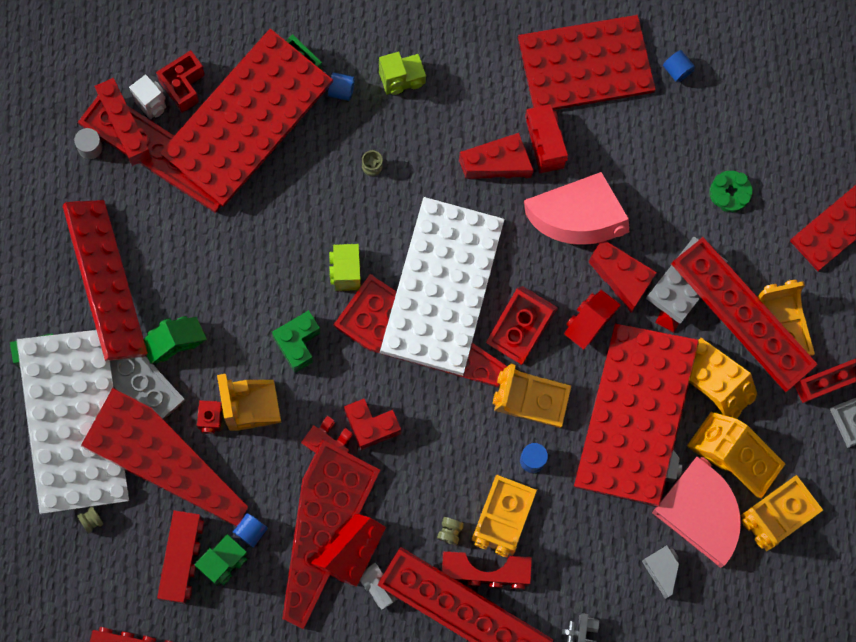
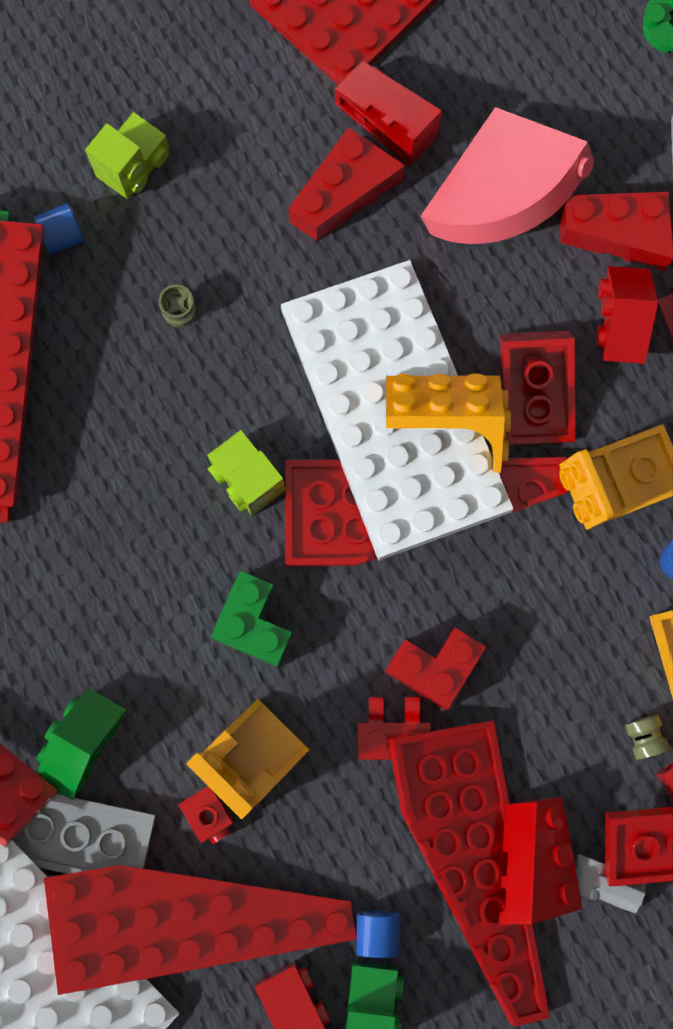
camera: 30 degrees left, 5 degrees up
none -> light orange bracket [386,374,511,473]

